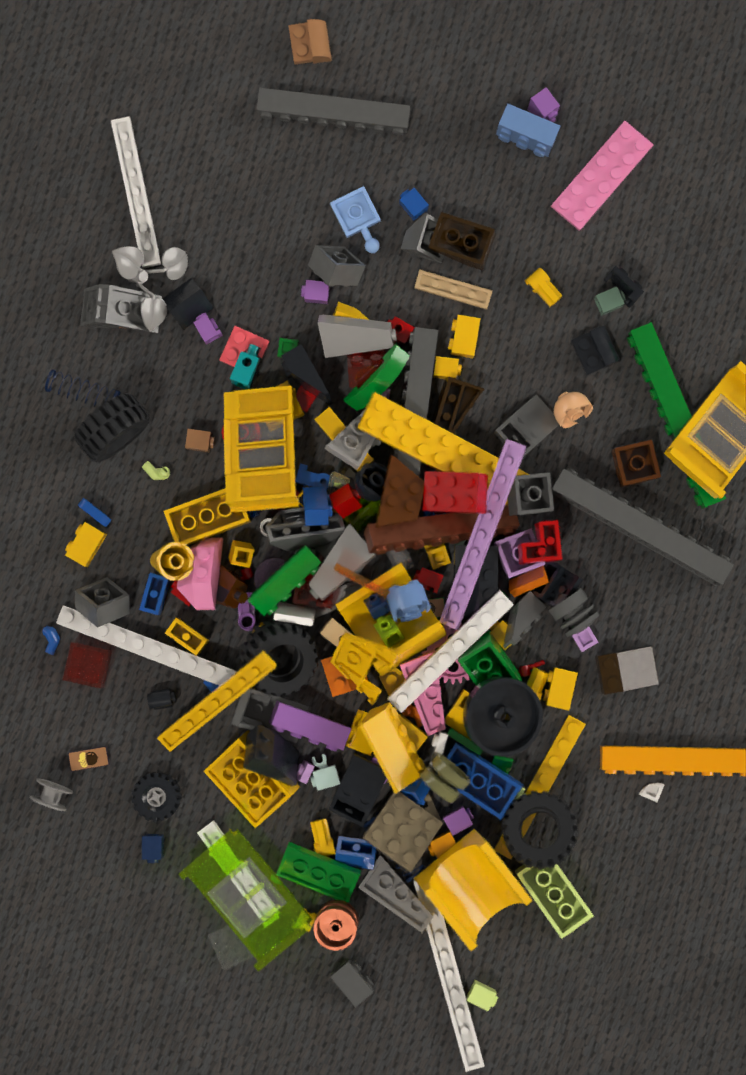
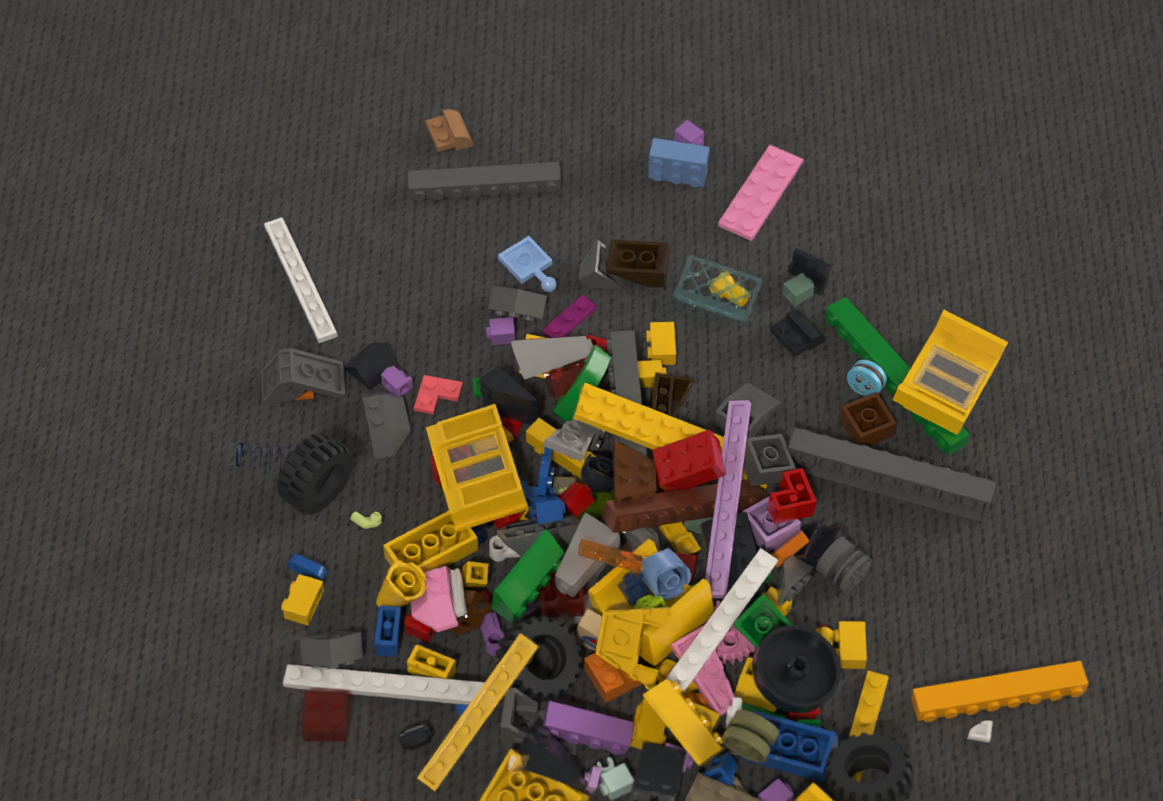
camera: 15 degrees left, 30 degrees down
blue arm [42,626,60,655] -> none
light grey plant [112,246,188,331] -> none
medium nougat brick [185,429,215,453] -> none
teal torso [230,344,261,390] -> none
white tile [274,602,317,626] -> none
blue brick [399,188,429,221] -> none
tan tile [414,270,492,310] -> none
light nougat cylinder [554,392,593,428] -> none
lavender plate [571,627,598,652] -> none
slope [595,646,659,695] -> none
none -> dark grey wedge [361,390,411,460]
none -> white axle [449,568,467,617]
none -> blue wing [537,447,555,496]
none -> magenta plate [542,295,597,338]
none -> clear light blue fence [672,254,763,324]
none -> medium azure head [847,360,887,397]

